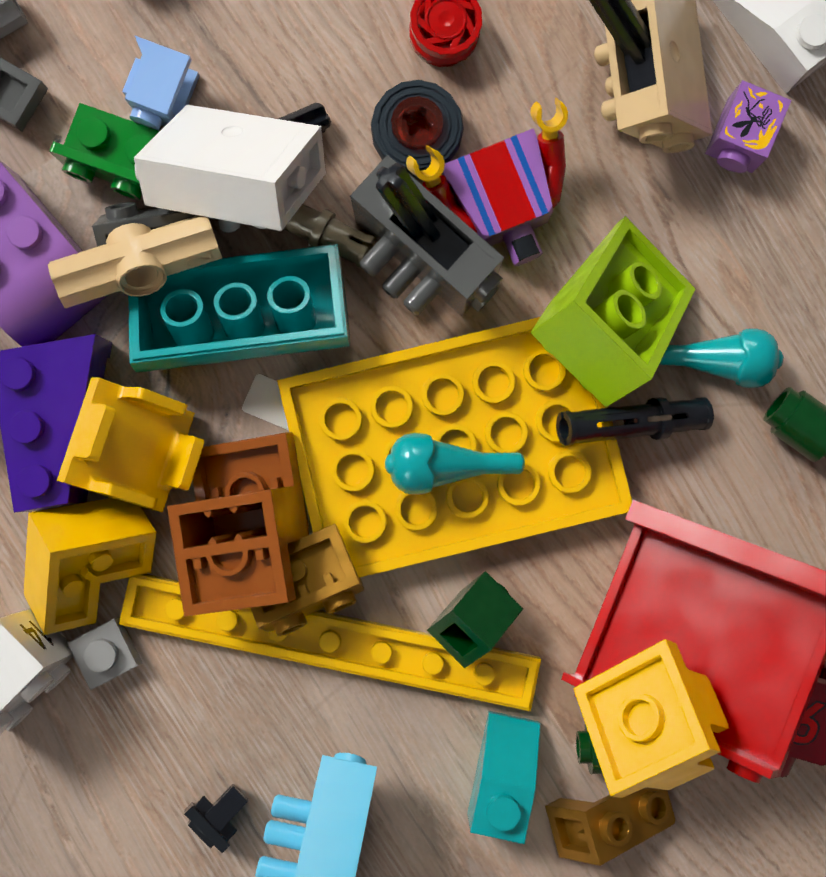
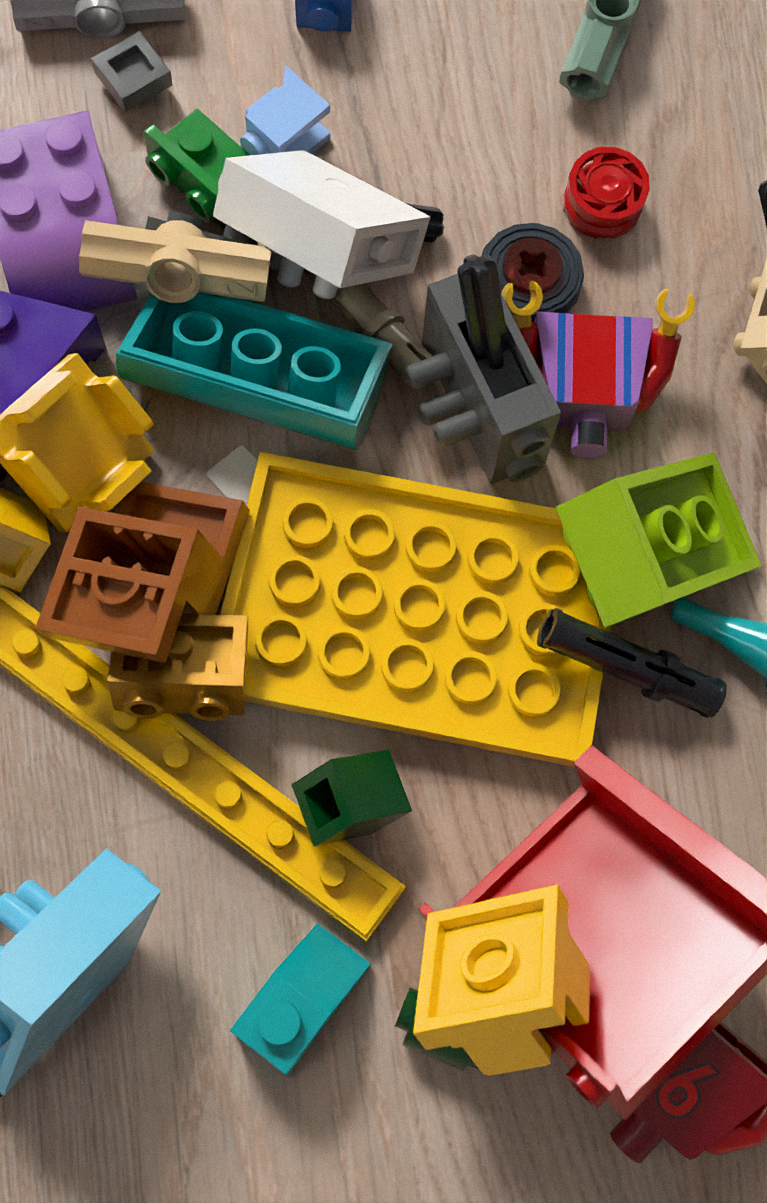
camera: 20 degrees right, 15 degrees down
teal piece [385,433,525,495] -> none
pearl gold bracket [545,787,676,866] -> none

